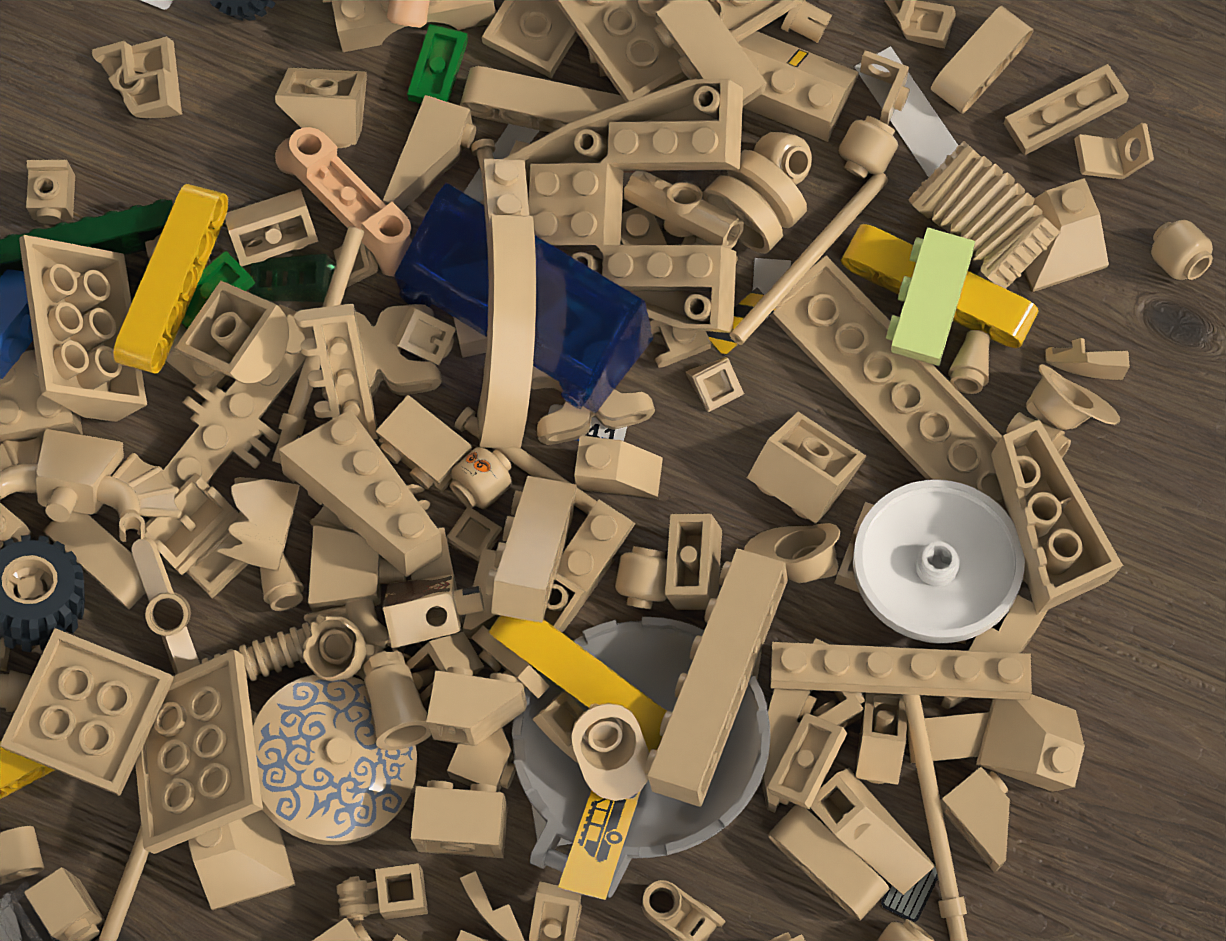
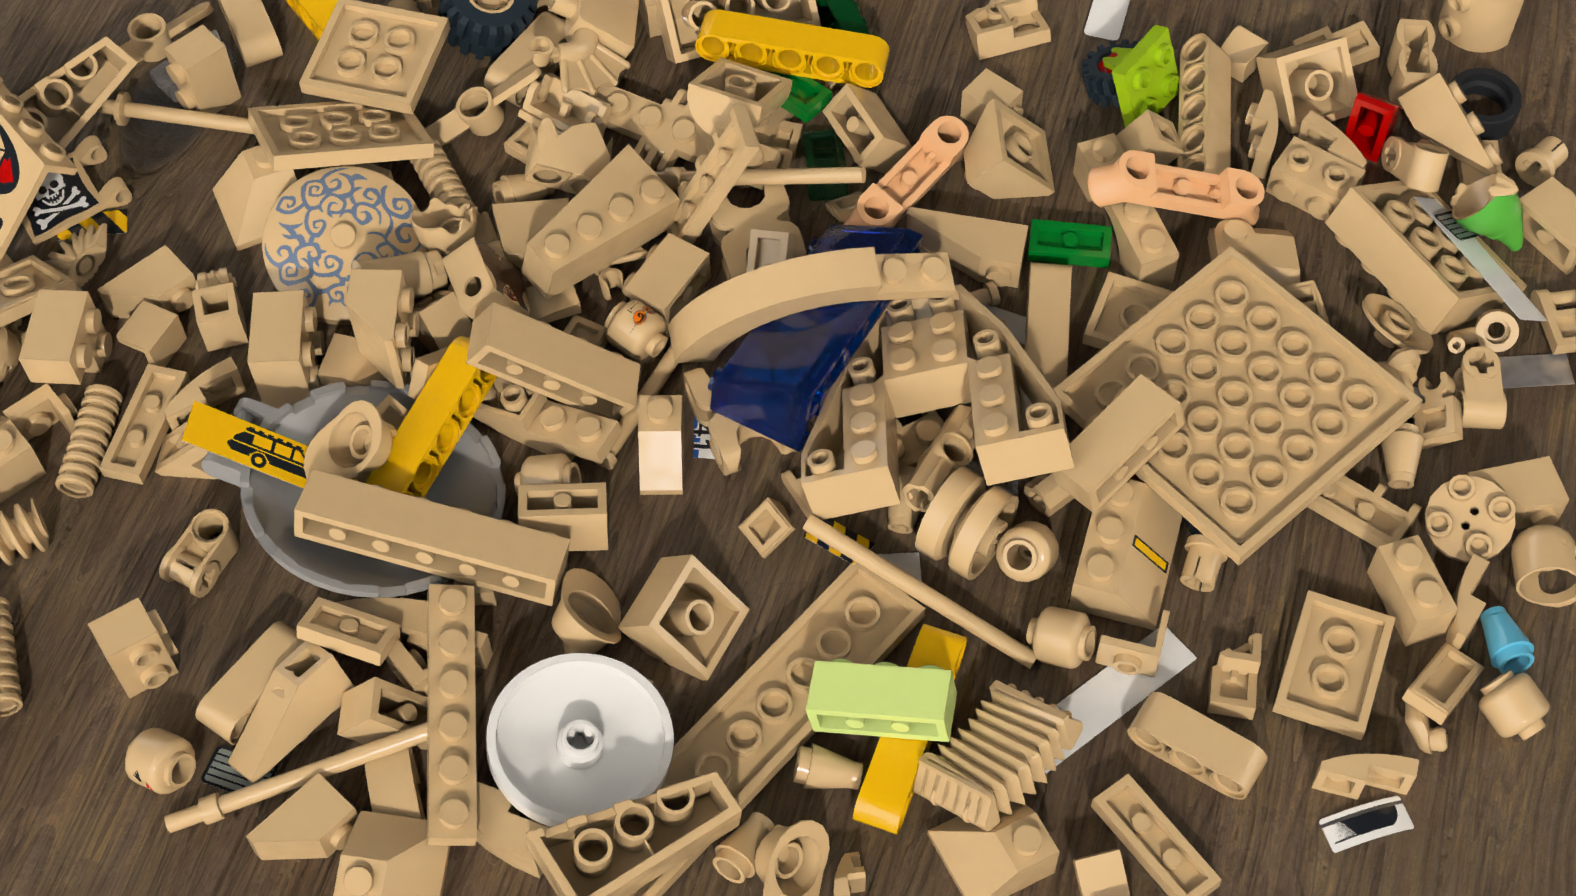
camera: 80 degrees right, 15 degrees down
none -> tan brick [960,68,1023,126]

